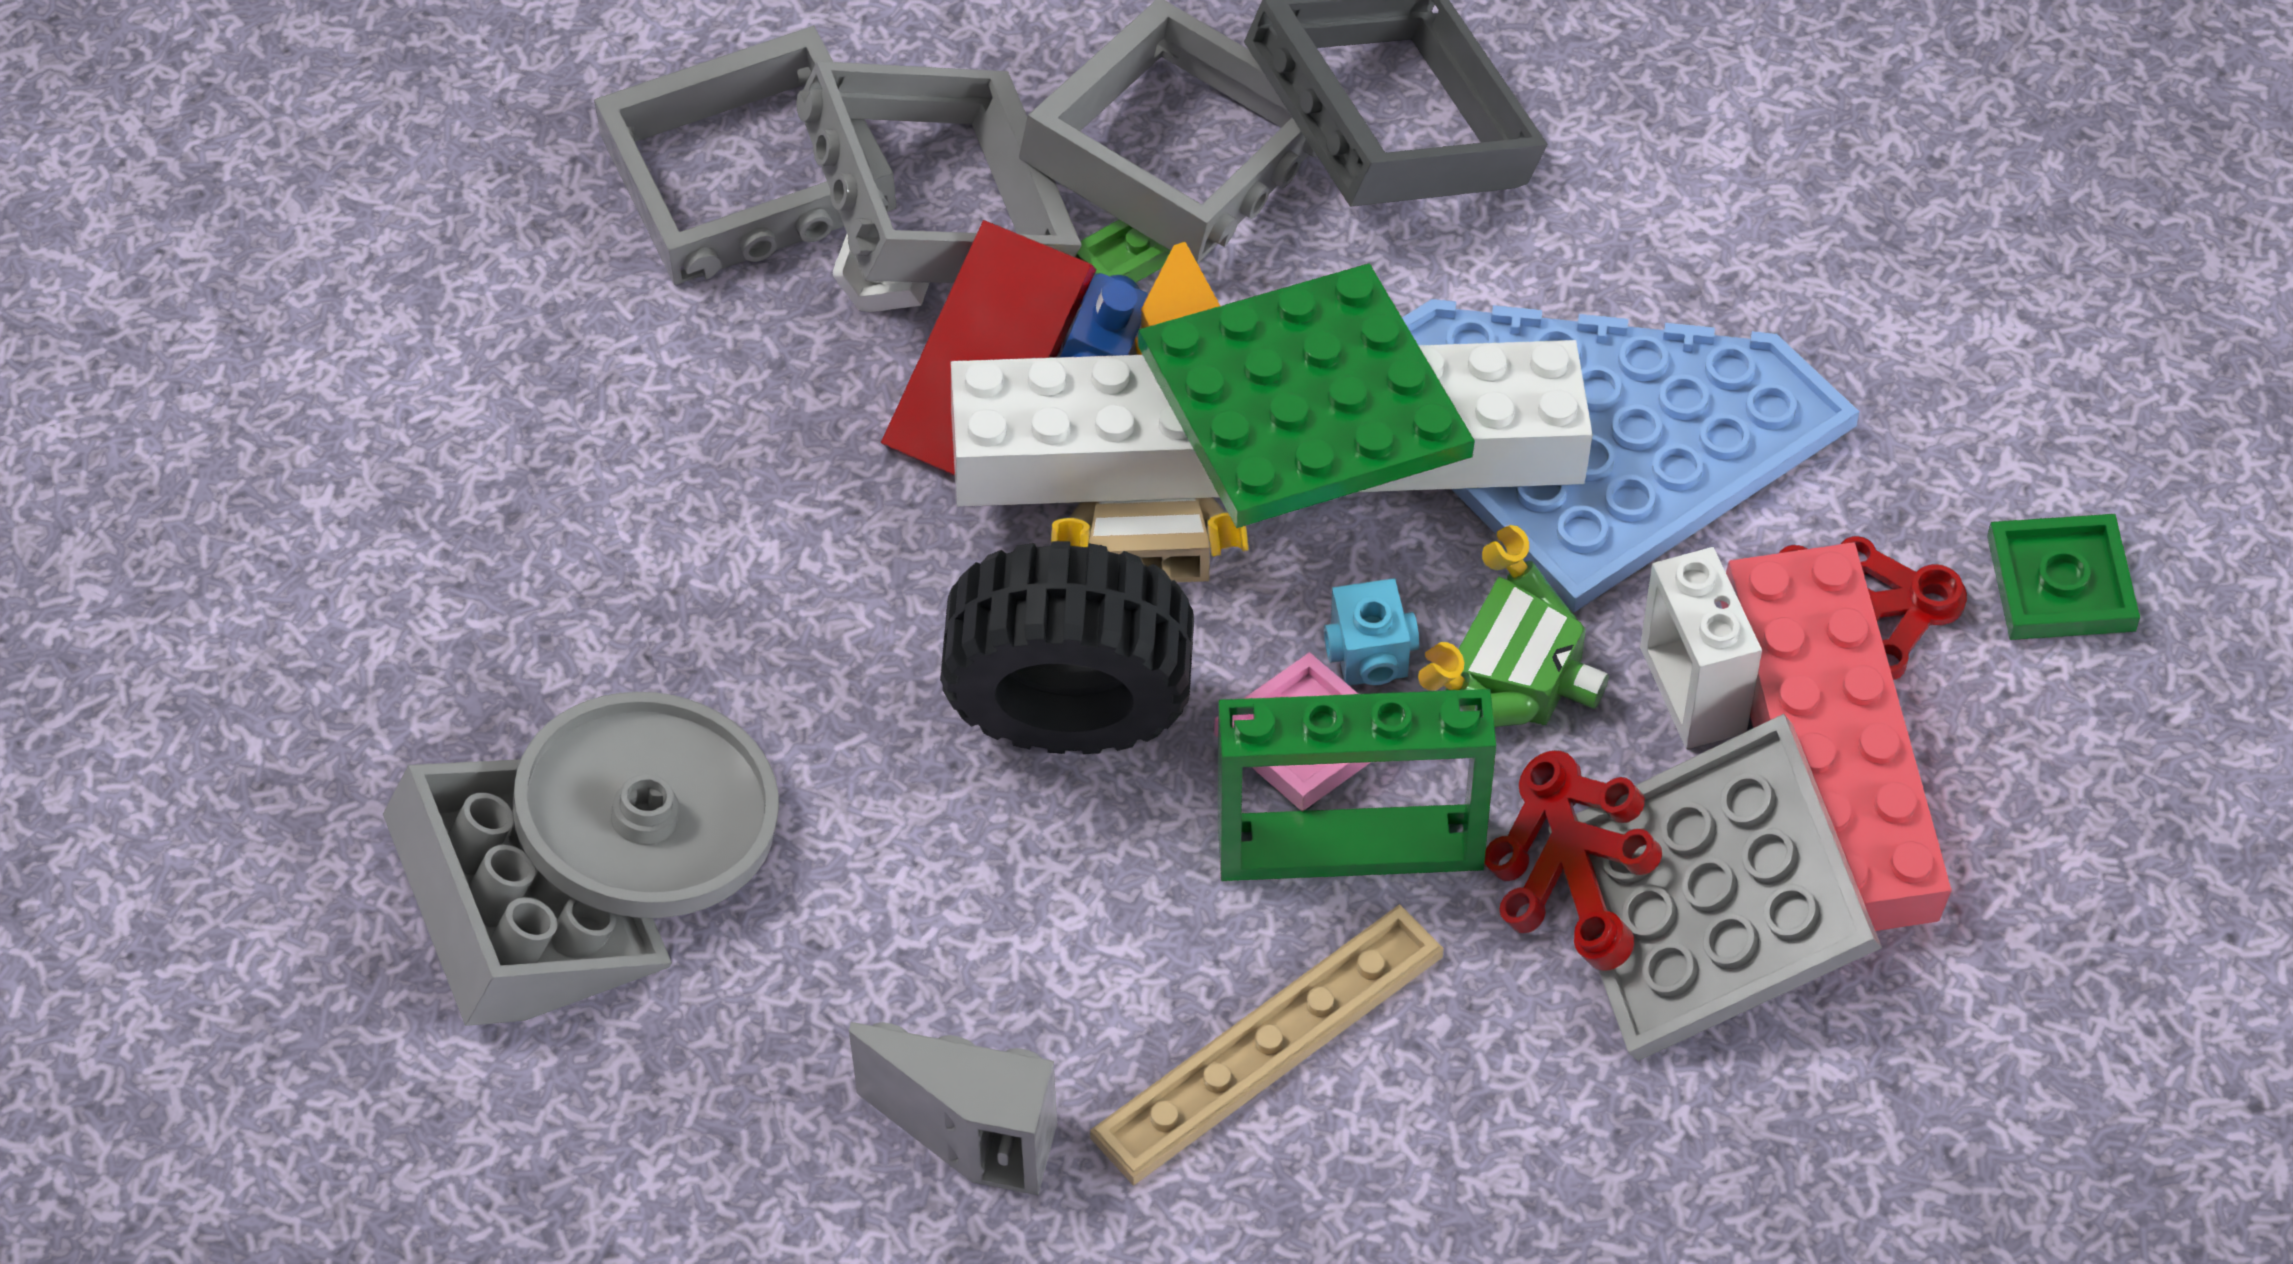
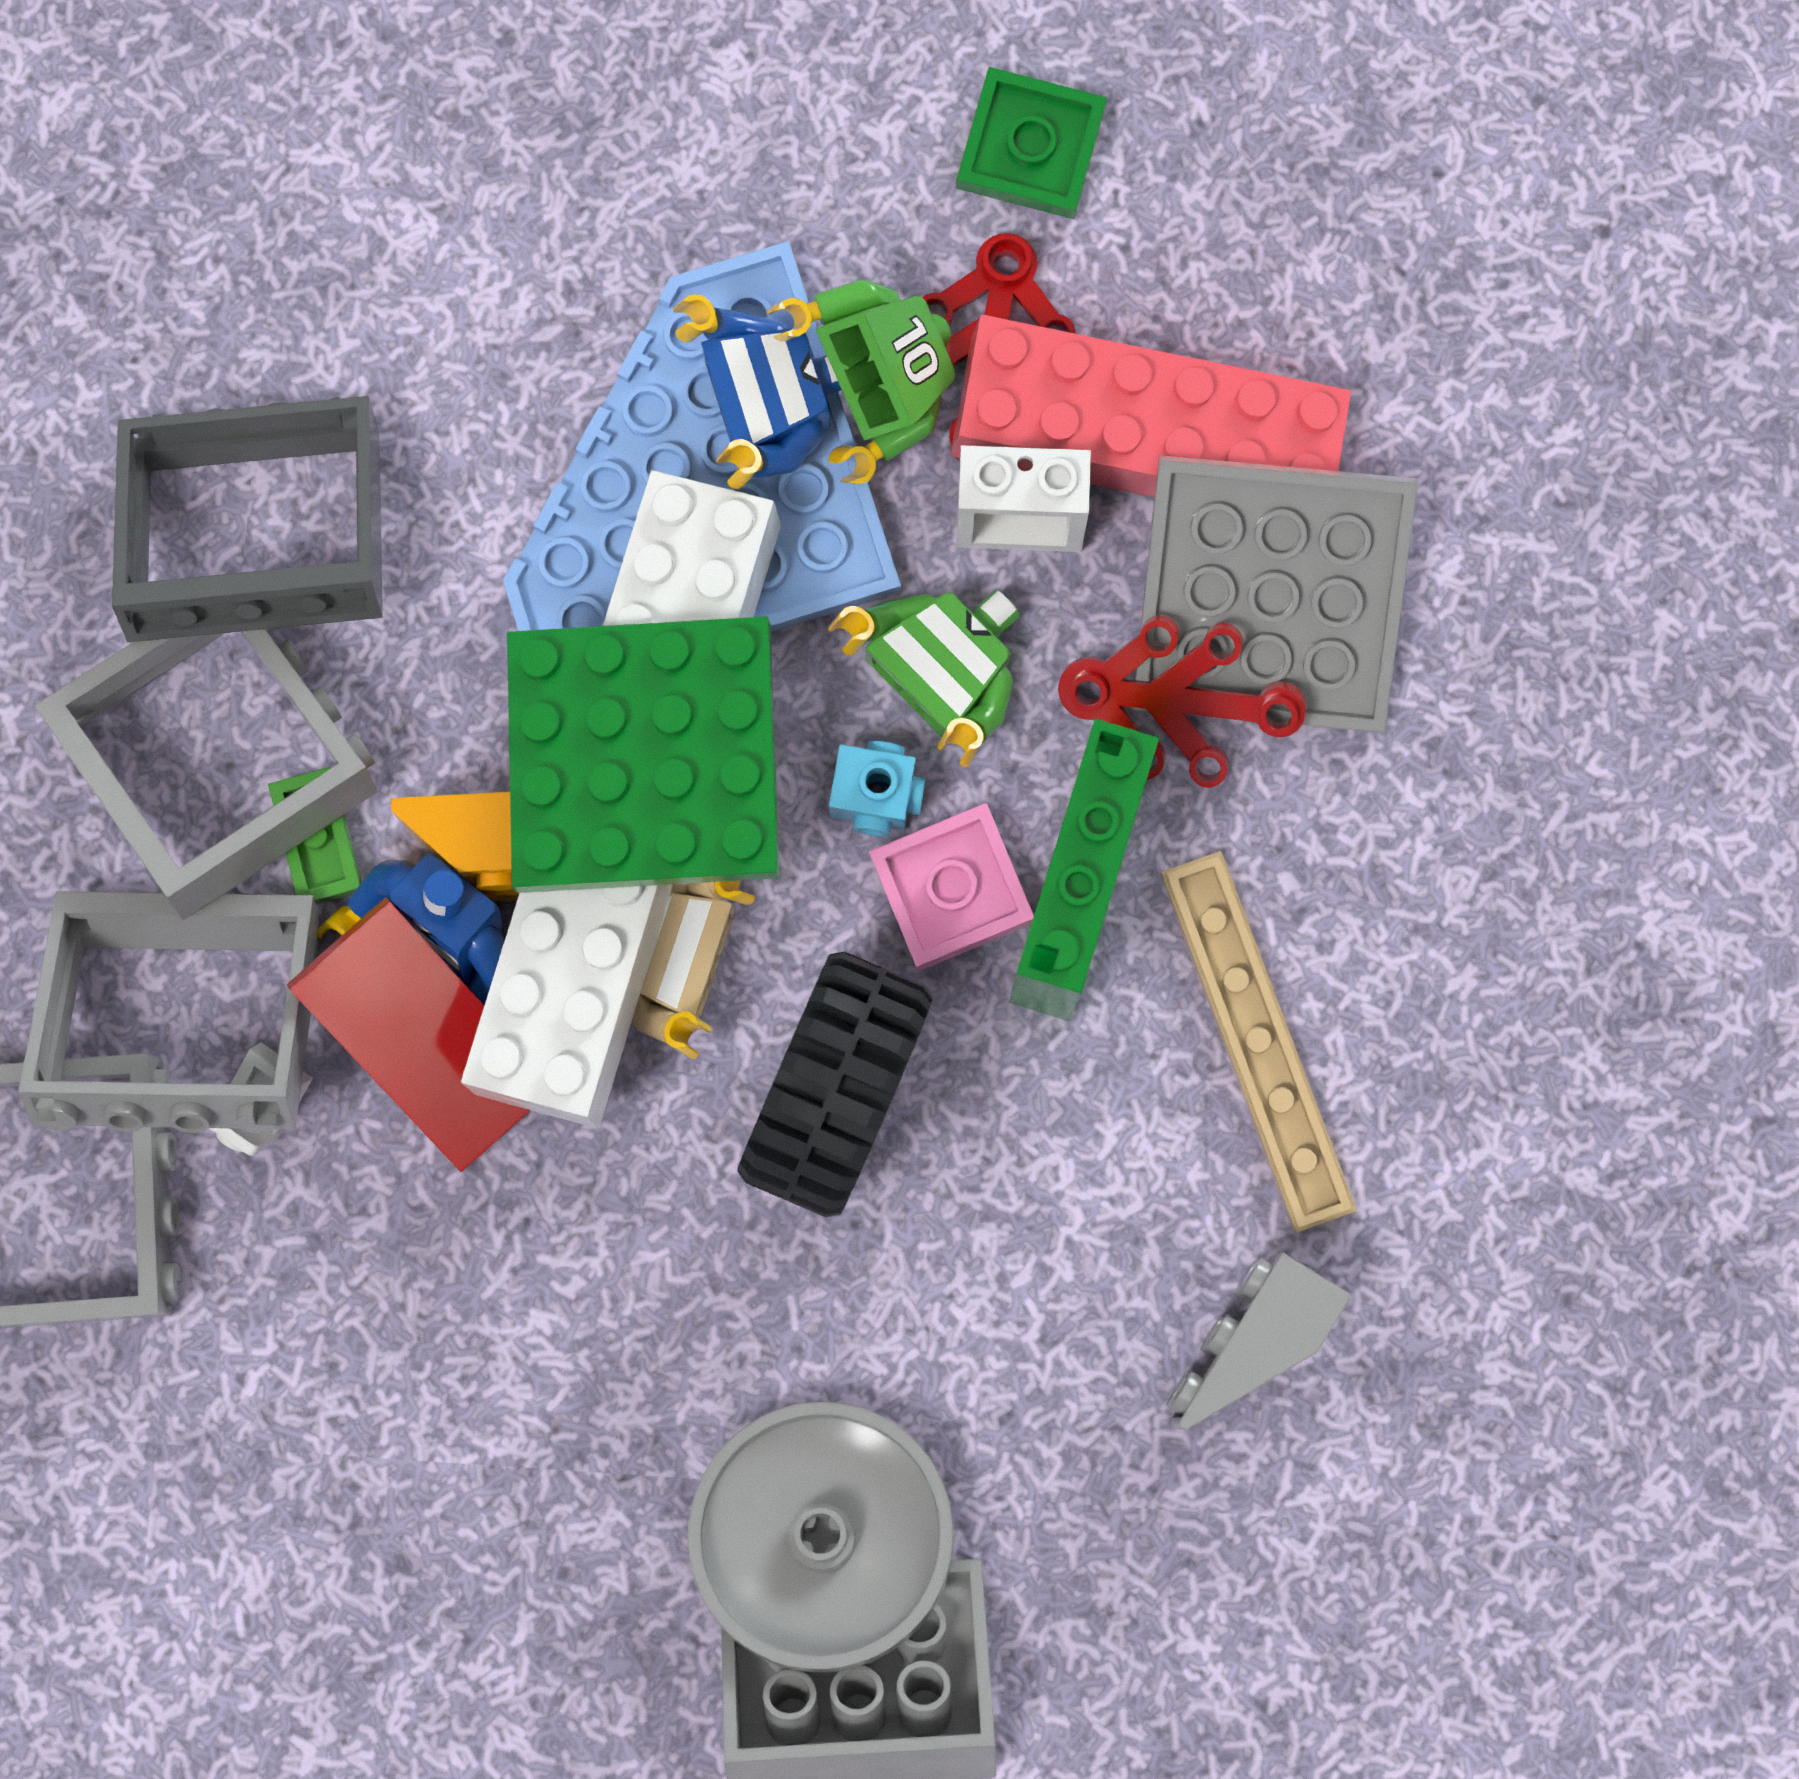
camera: 70 degrees left, 25 degrees up
none -> torso [673,294,842,489]
none -> bright green torso [766,280,955,484]

